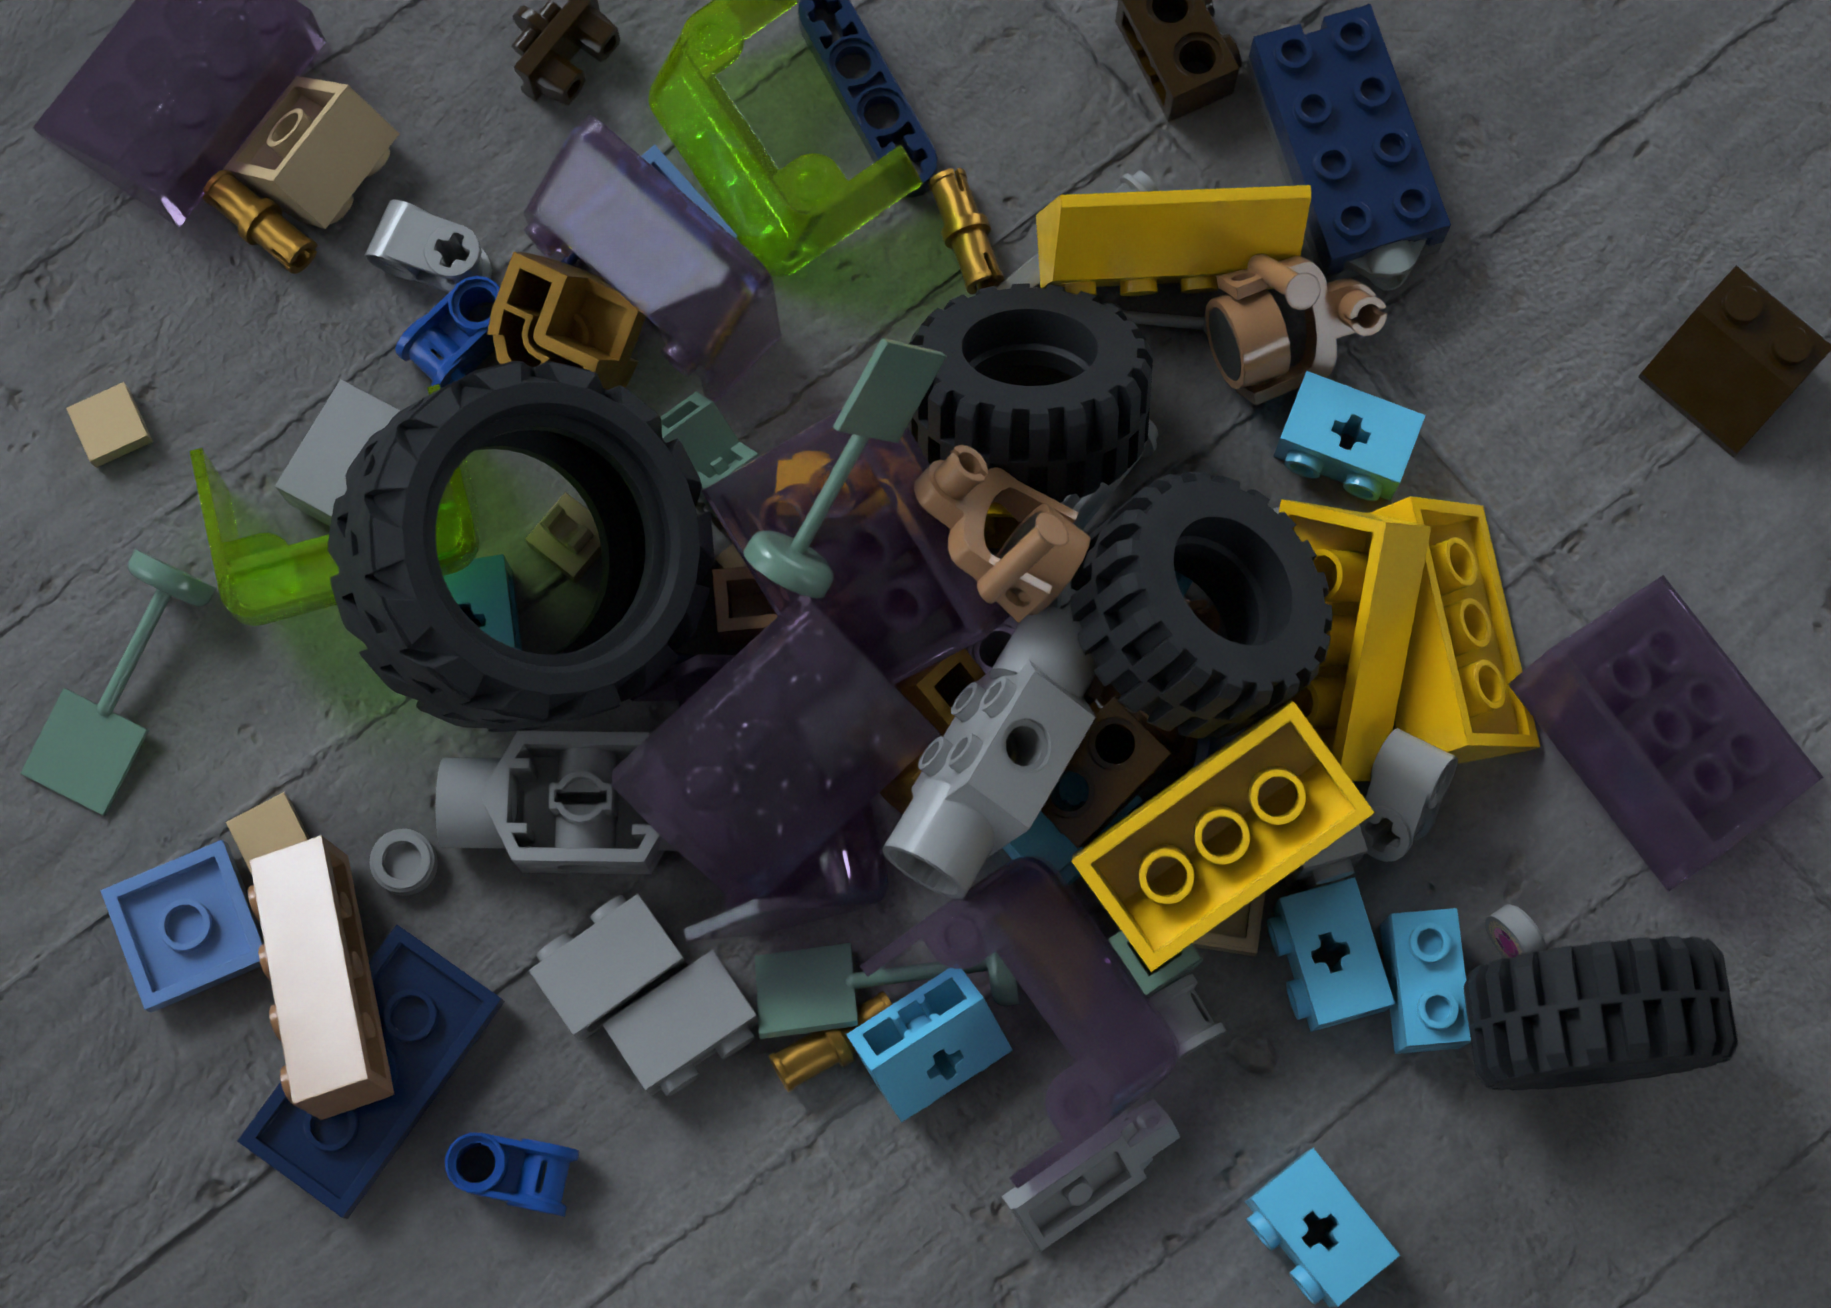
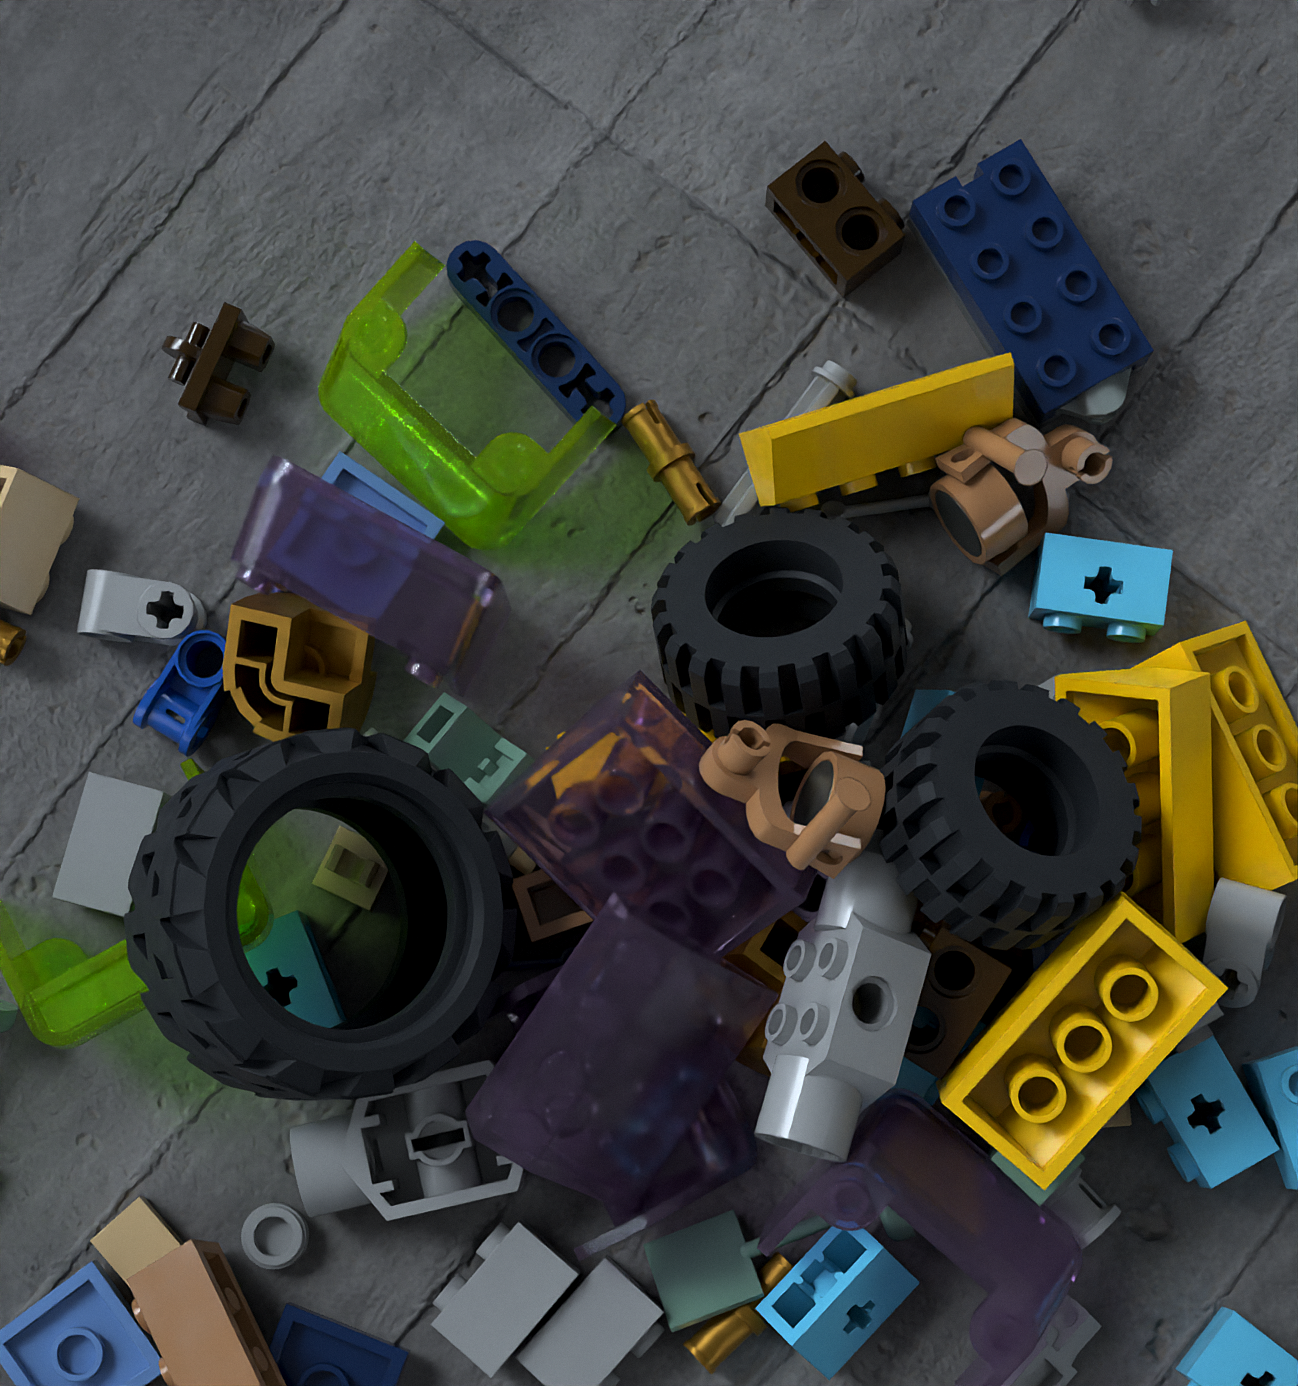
camera: 10 degrees left, 5 degrees up
sand green piece [743,338,947,598] -> none

